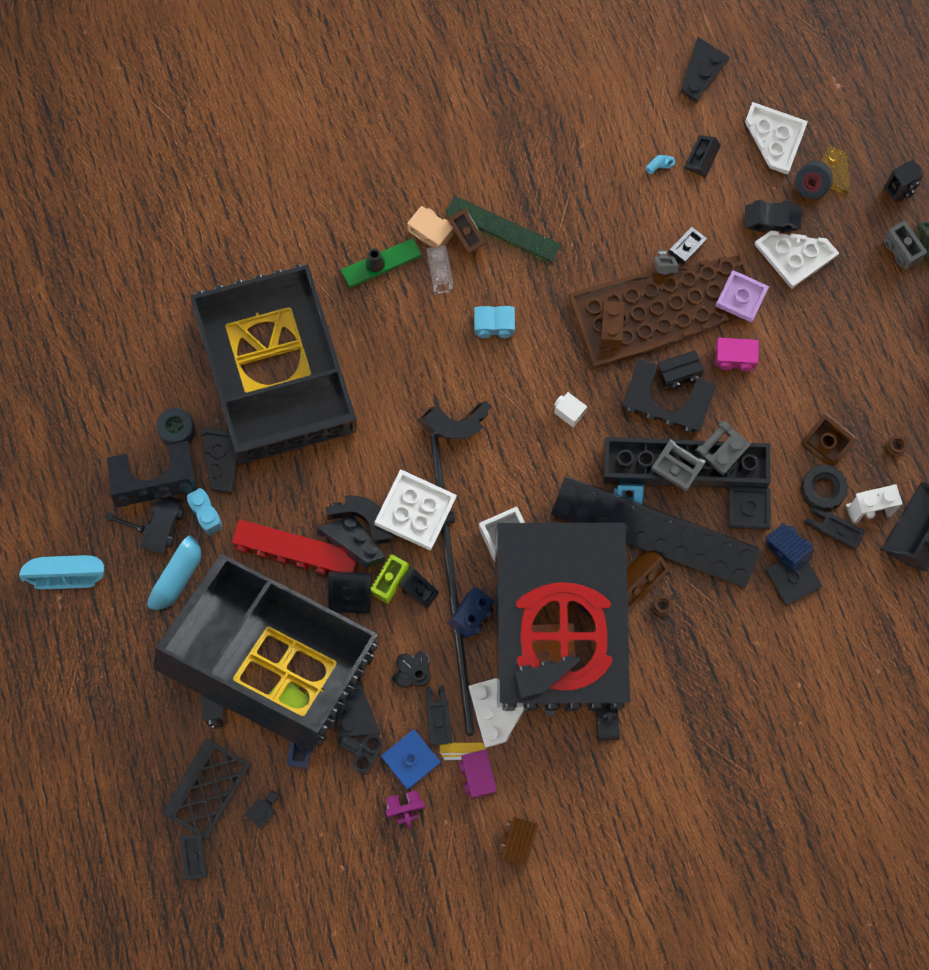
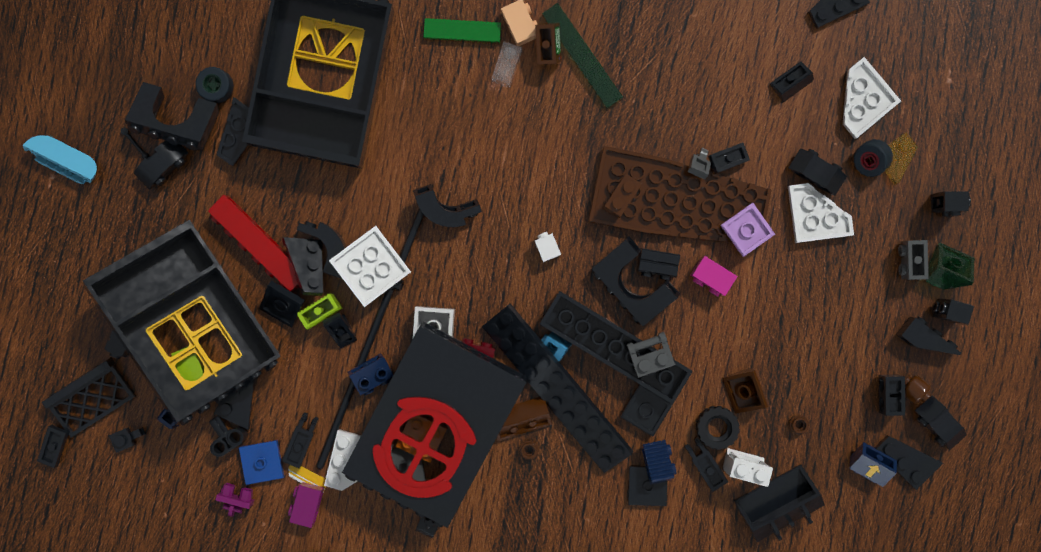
camera: 30 degrees right, 15 degrees up
medium azure brick [147,535,201,610] -> none
medium azure brick [187,488,223,536] -> none
black cone [365,249,385,272] -> none
black plate [392,650,431,687] -> none
medium azure brick [474,306,515,338] -> none
black slope [514,655,580,700] -> none
medium azure arm [645,155,675,174] -> none
dark grey plate [651,439,706,492] -> none

